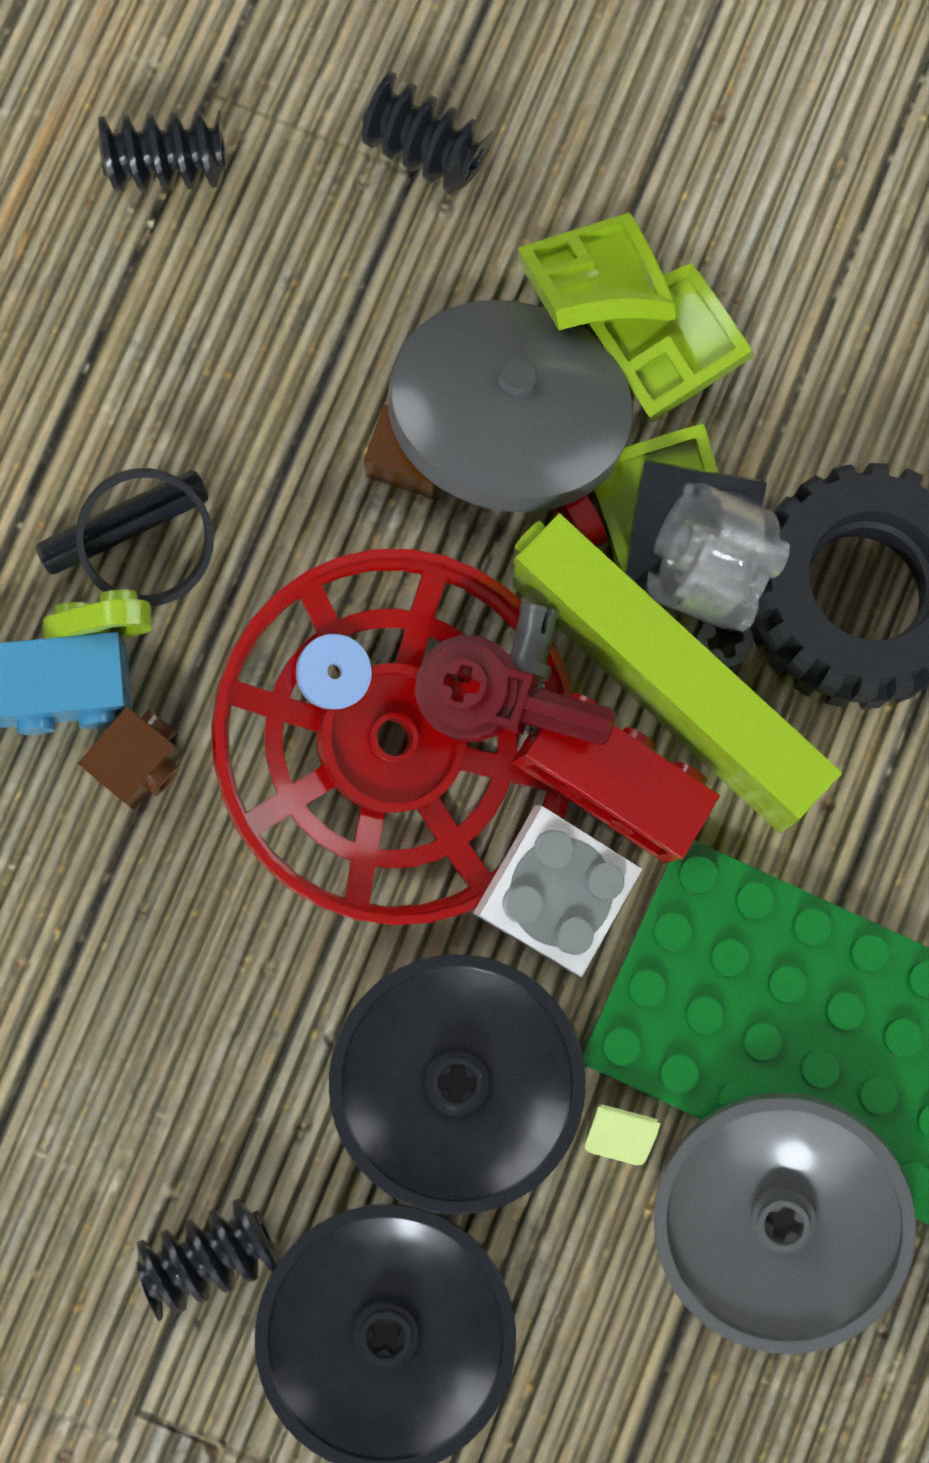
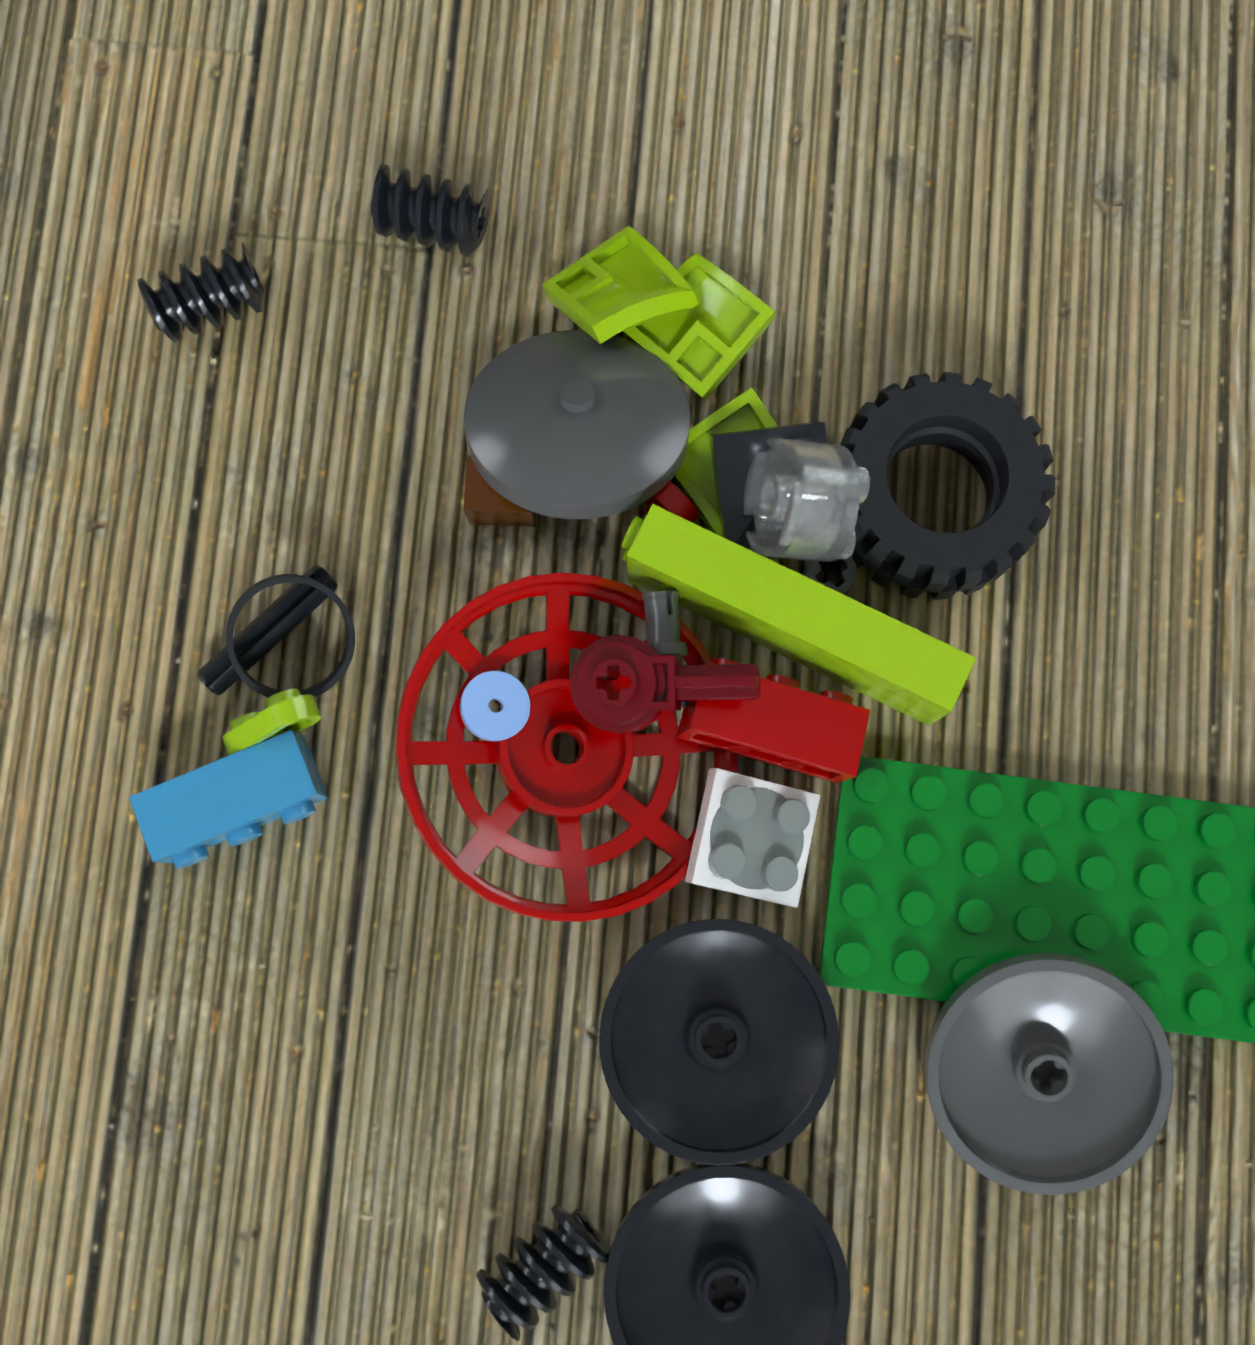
camera: 10 degrees left, 0 degrees up
reddish brown brick [78,706,182,810] -> none
yellowish green slope [584,1104,660,1166] -> none

